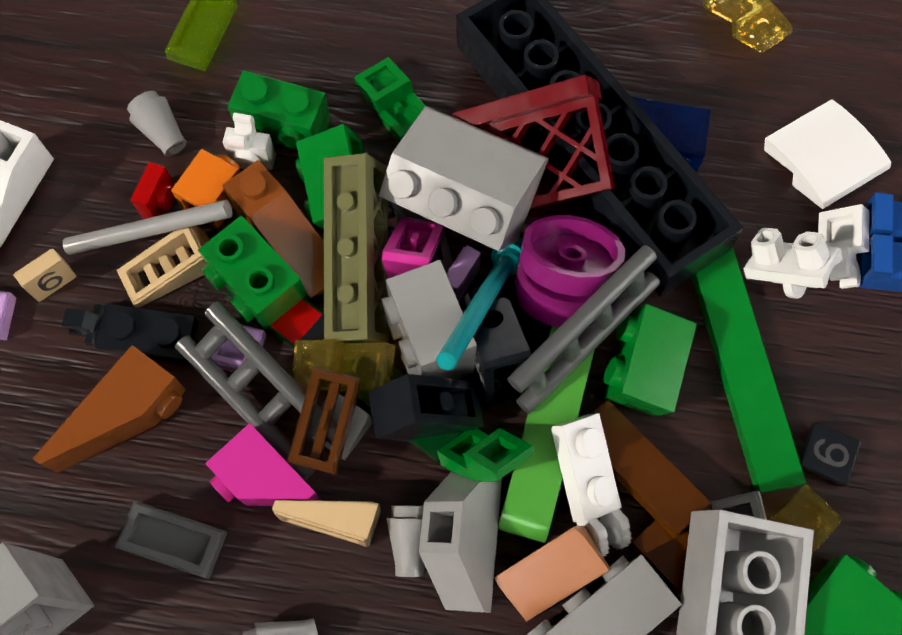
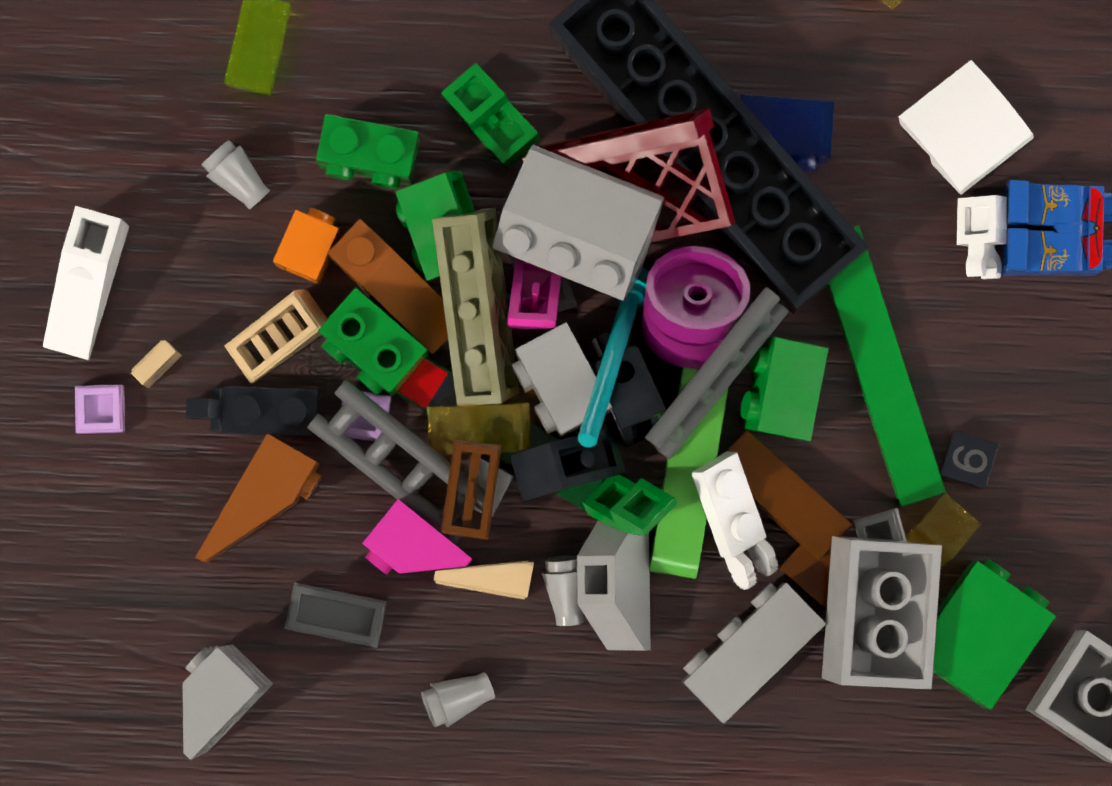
camera: 10 degrees left, 15 degrees up
light grey bar [63,200,232,255] -> none
red plate [130,162,175,219] -> none
white plate [222,113,276,170] -> none
lavender tile [446,245,481,302] -> none
nougat slope [494,526,611,622] -> none
white hips [743,228,843,299] -> none

